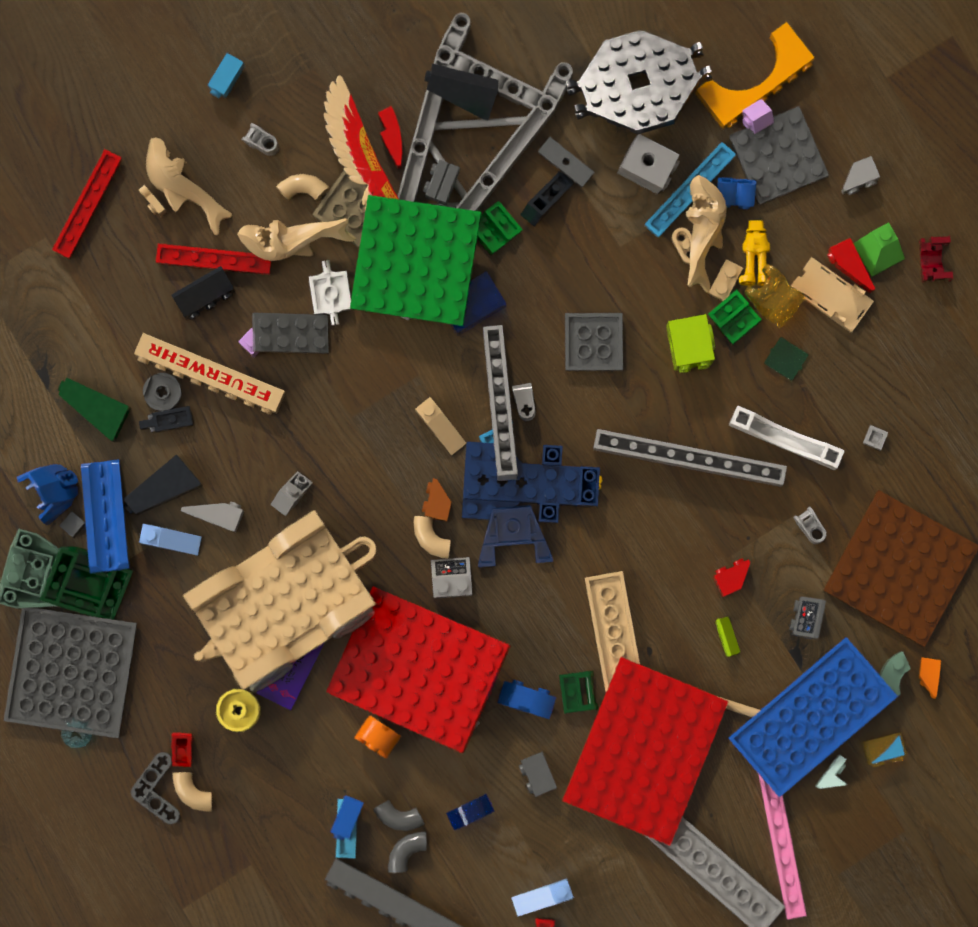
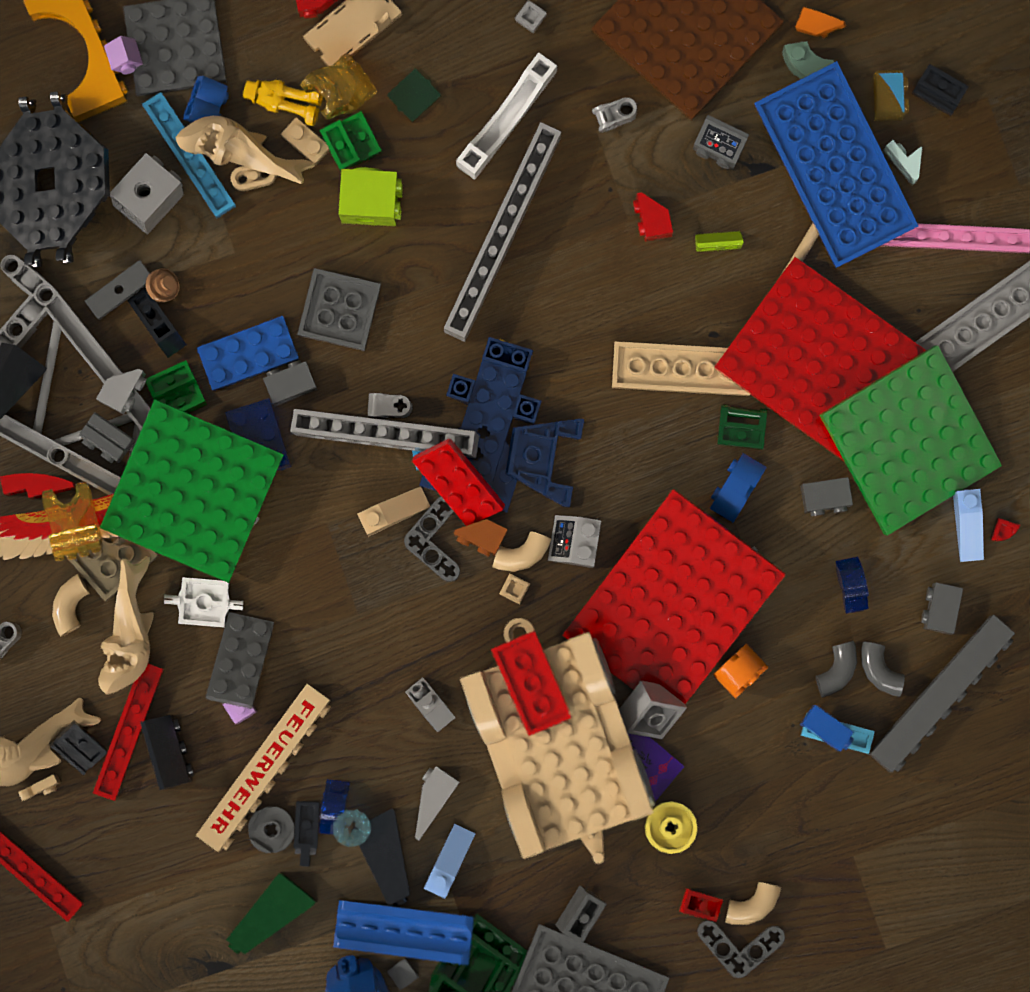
camera: 75 degrees left, 0 degrees up
none -> clear yellow piece [42,481,102,561]
none -> black plate [50,720,108,775]
none -> light grey slope [96,369,146,415]
none -> medium nougat plate [146,268,179,303]
none -> blue plate [197,316,299,391]
none -> dark grey brick [263,360,317,406]
none -> clear blue brick [319,779,350,836]
none -> clear light blue gear [333,809,371,847]
none -> dark grey beam [404,497,460,582]
none -> red plate [412,438,505,526]
none -> red plate [491,631,573,737]
none -> tan tile [499,574,530,605]
none -> dark grey brick [555,885,606,944]
none -> light grey slope [619,681,687,739]
none -> green plate [820,345,1002,536]
none -> black plate [912,64,969,116]
none -> dark grey brick [921,583,963,635]

